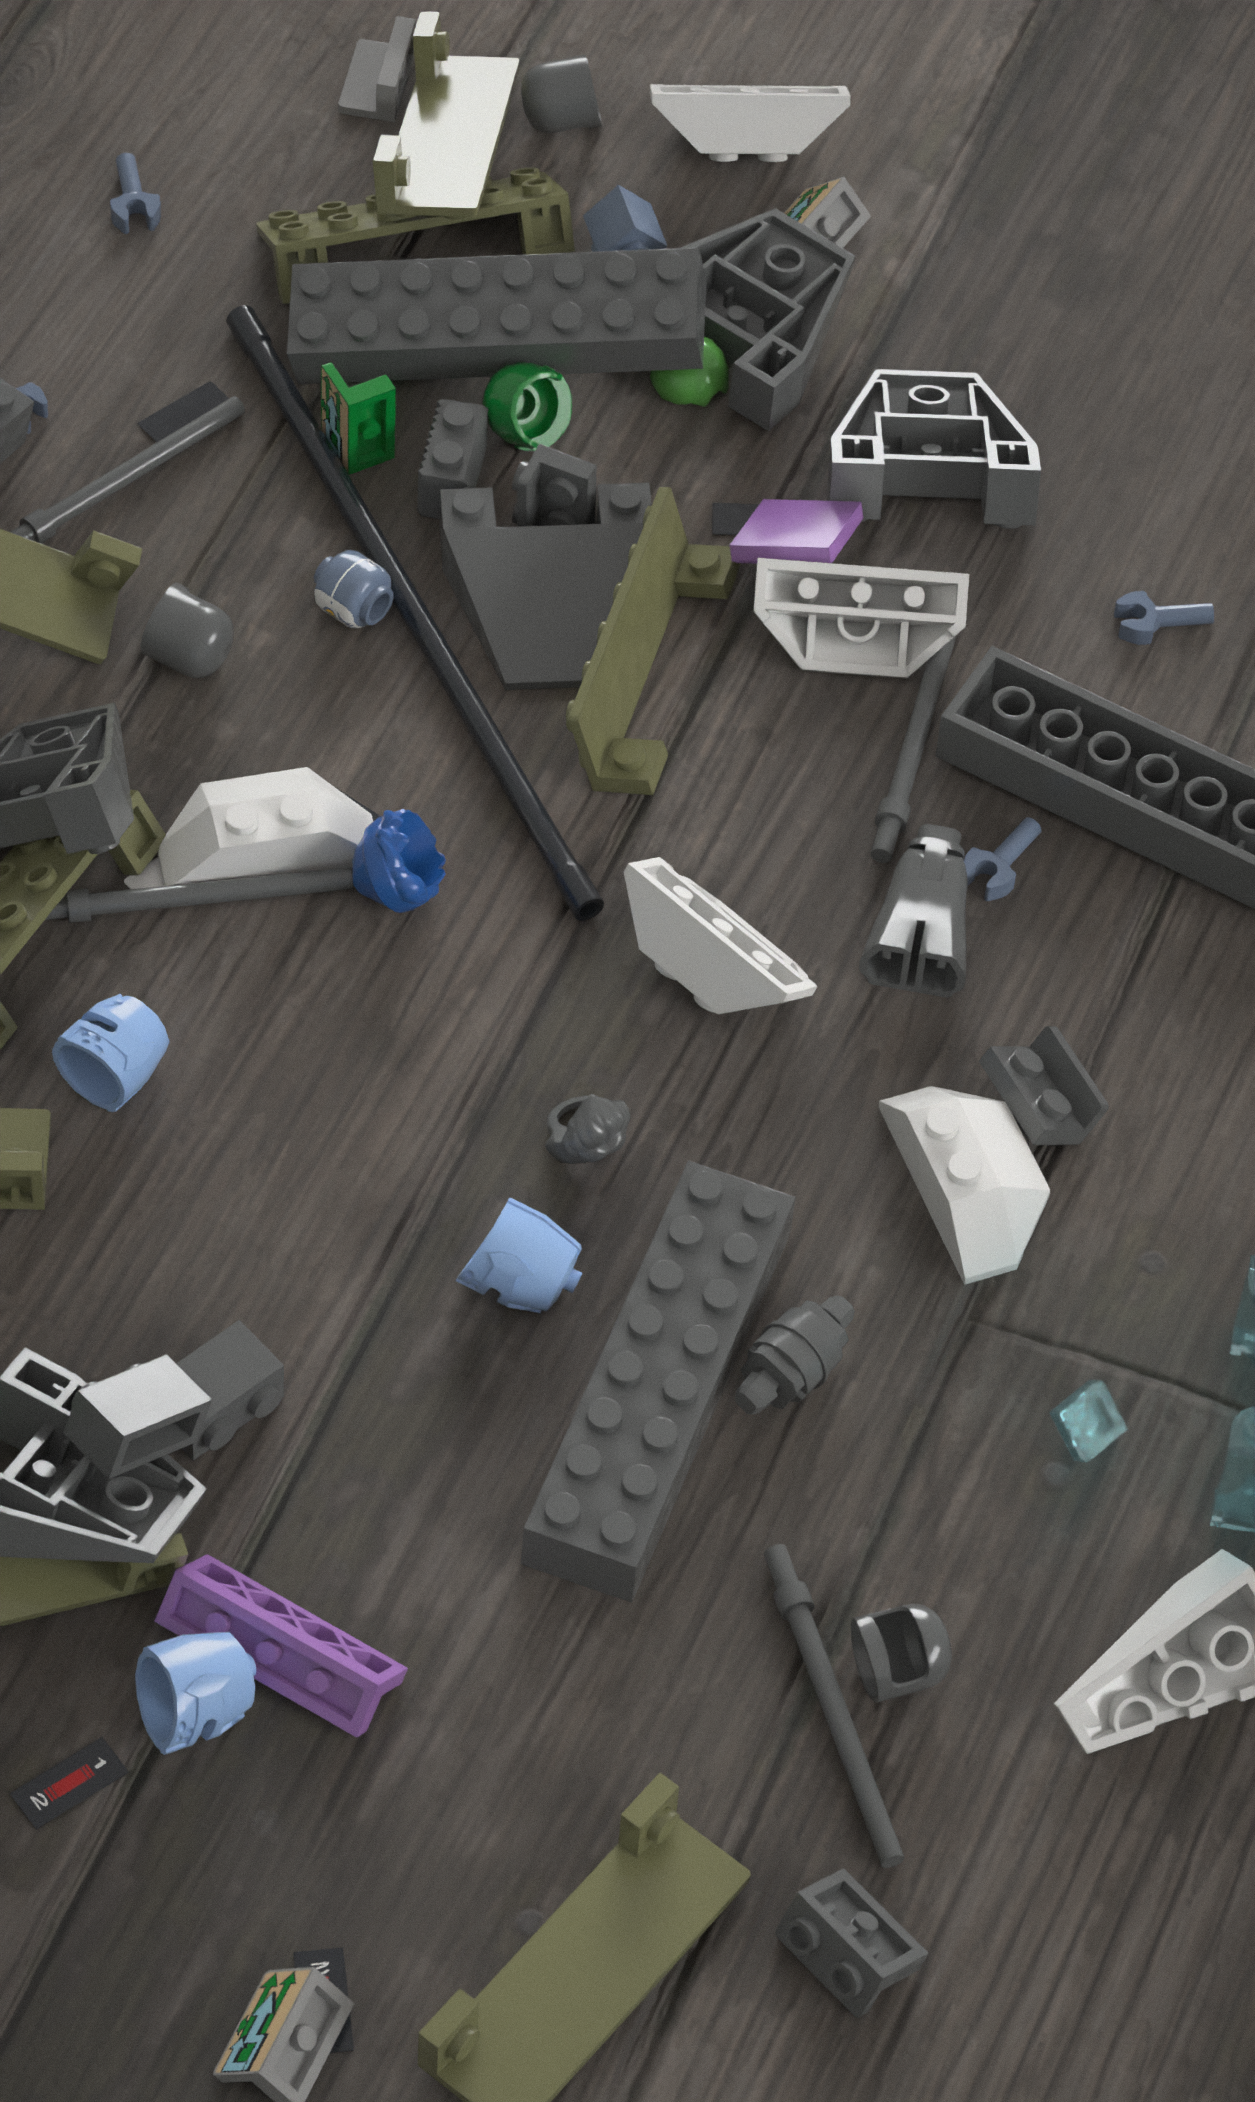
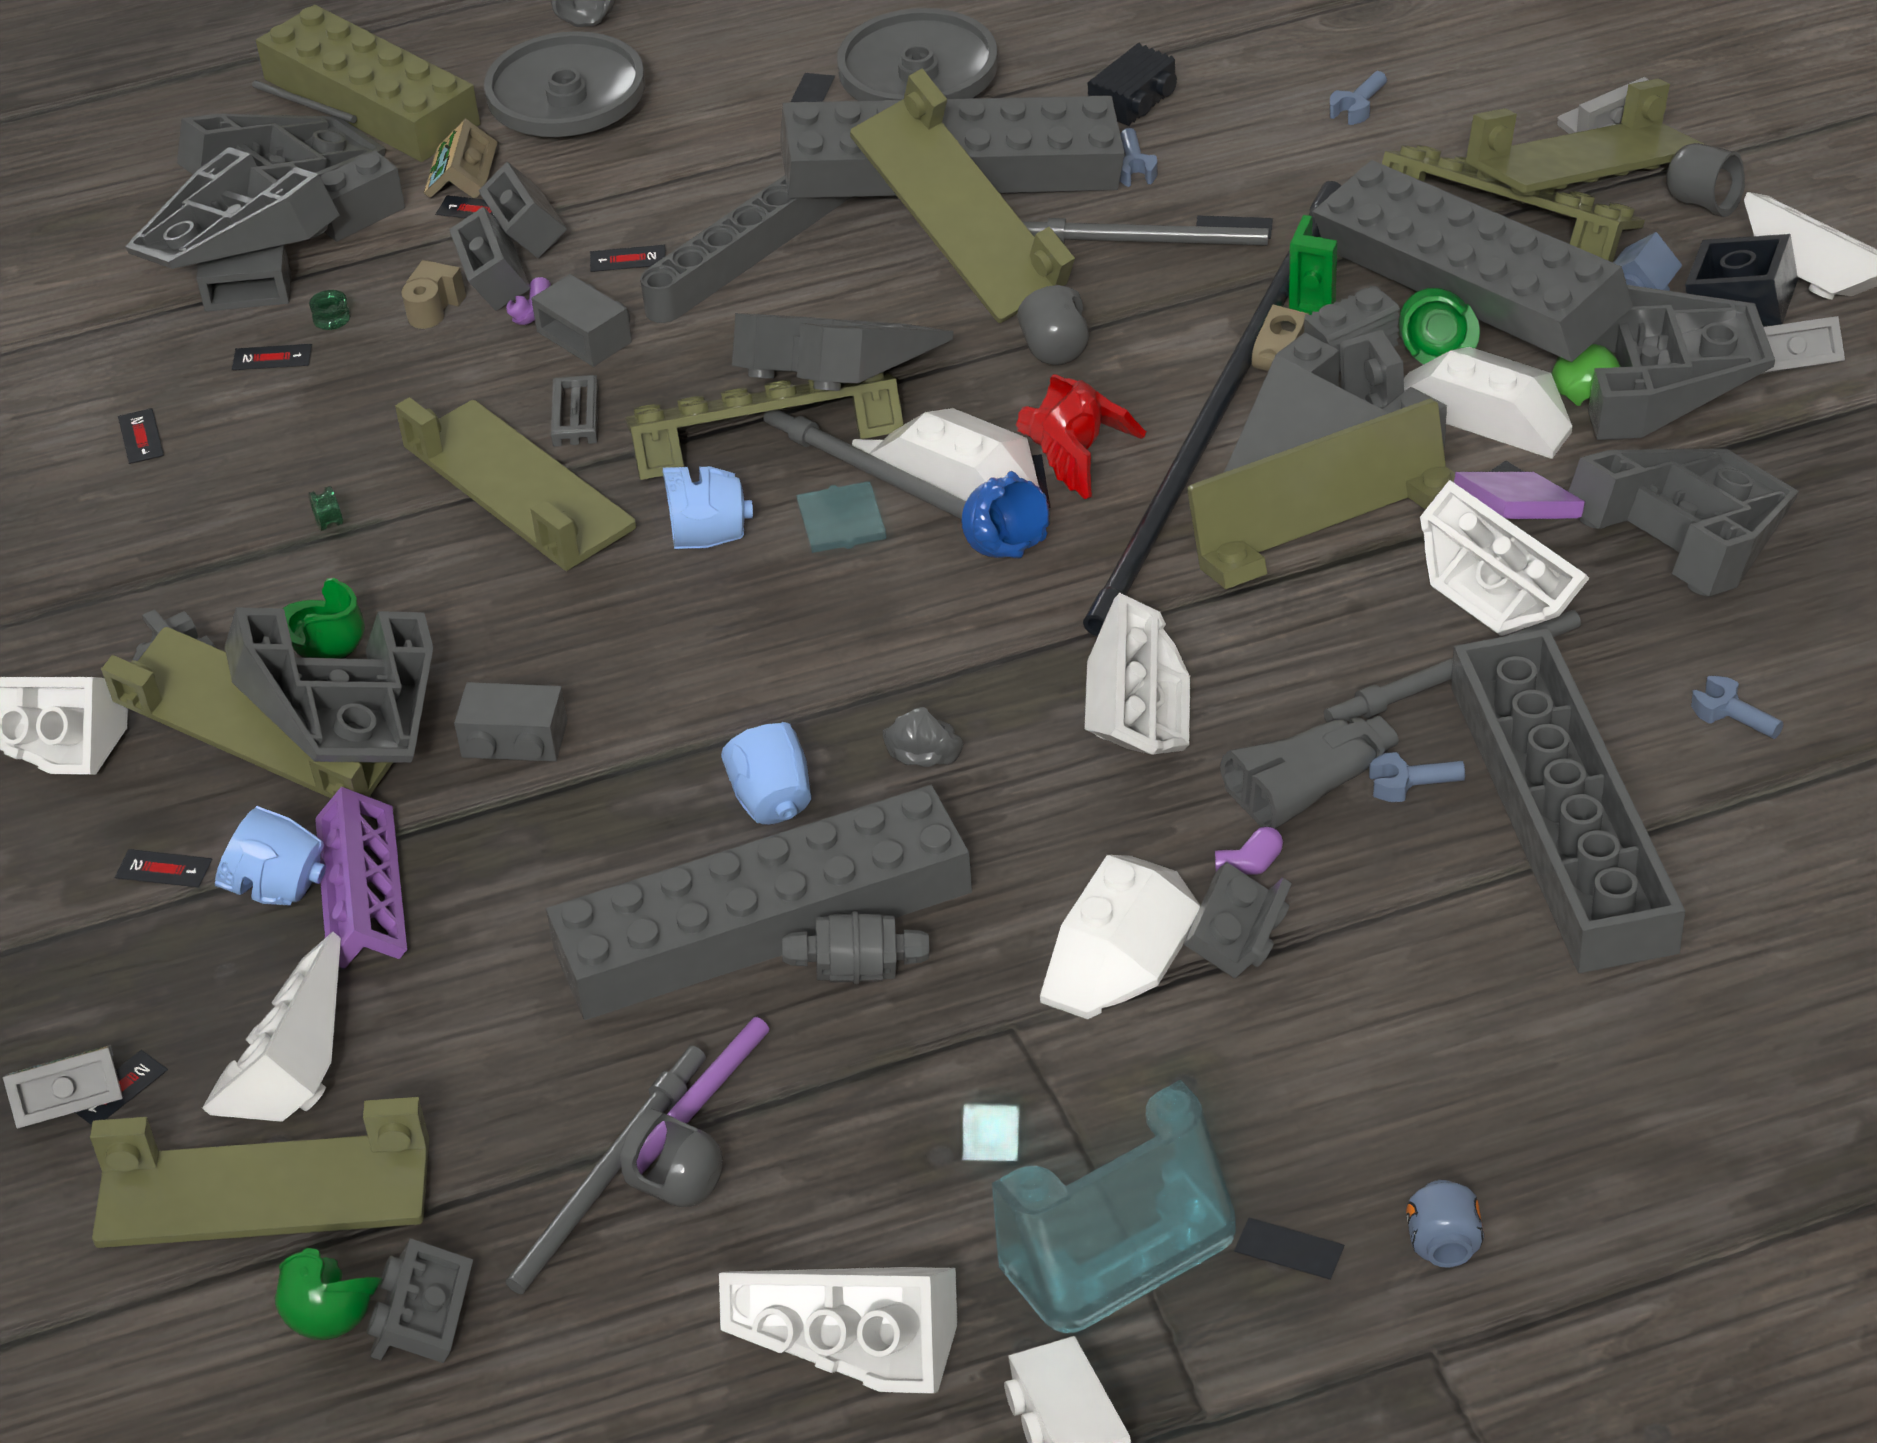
camera: 55 degrees right, 10 degrees down
dark grey piece [63,1354,212,1479] -> none
sand blue head [314,550,394,629] -> none
none -> white wedge [202,932,341,1122]
none -> green helmet [274,1248,383,1340]
none -> medium lavender bar [637,1017,769,1175]
none -> clear light blue piece [796,481,886,553]
none -> red helmet [1016,374,1146,499]
none -> medium lavender arm [1215,827,1283,875]
none -> dark tan leg [1252,305,1309,372]
none -> white wedge [1404,347,1572,459]
none -> black brick [1685,234,1798,327]

